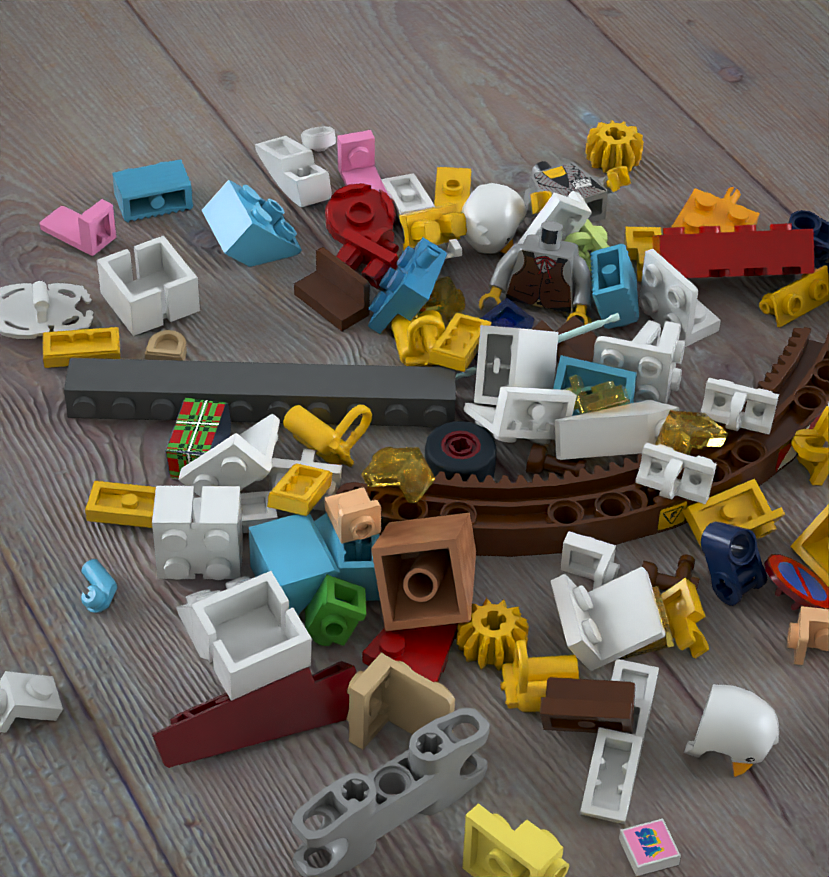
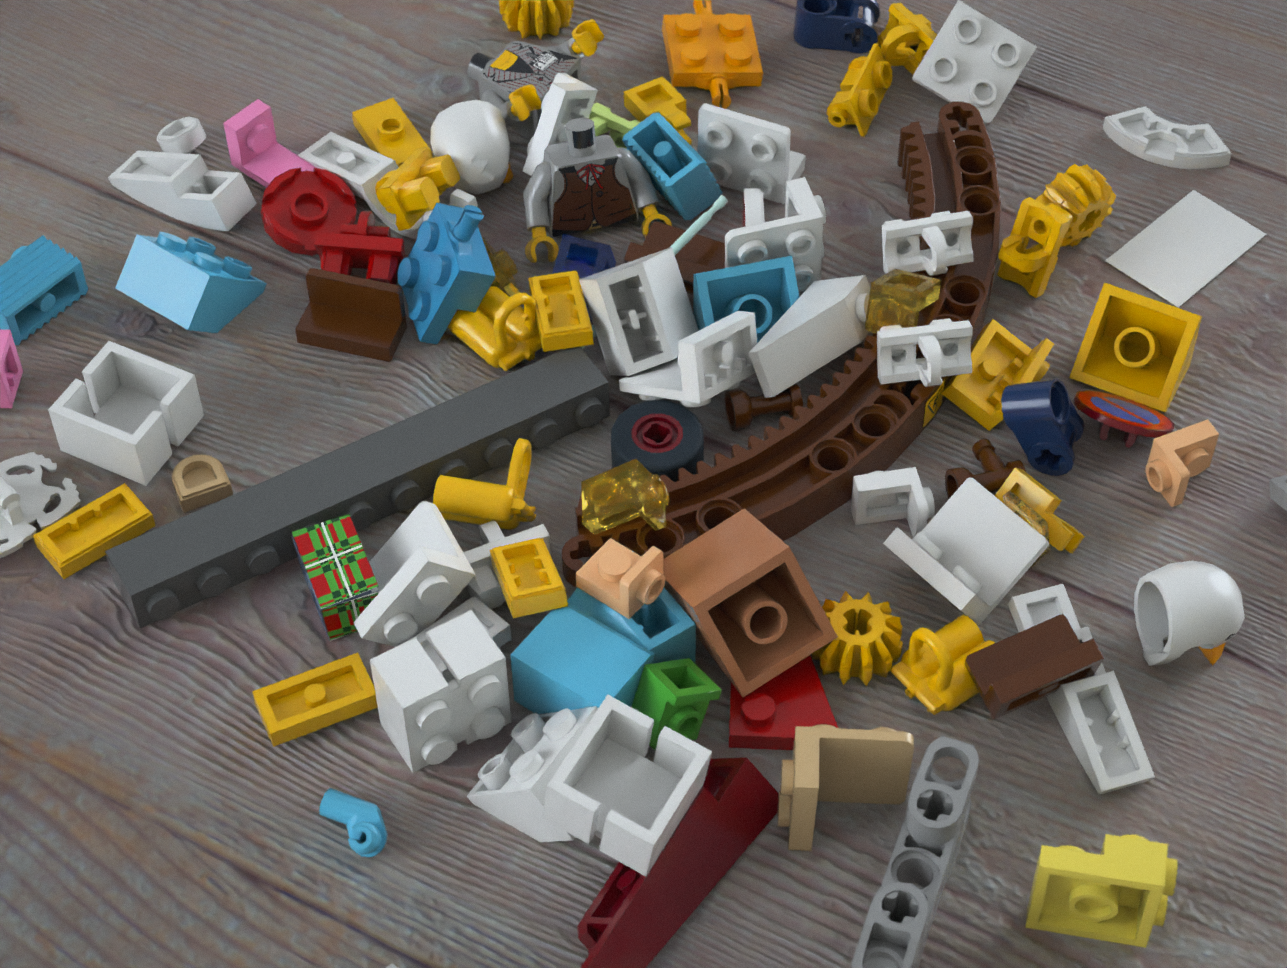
camera: 30 degrees left, 5 degrees up
clear yellow bracket [566,374,630,414] -> none
tile [619,818,681,876] -> none
red wedge [652,223,815,278] -> none

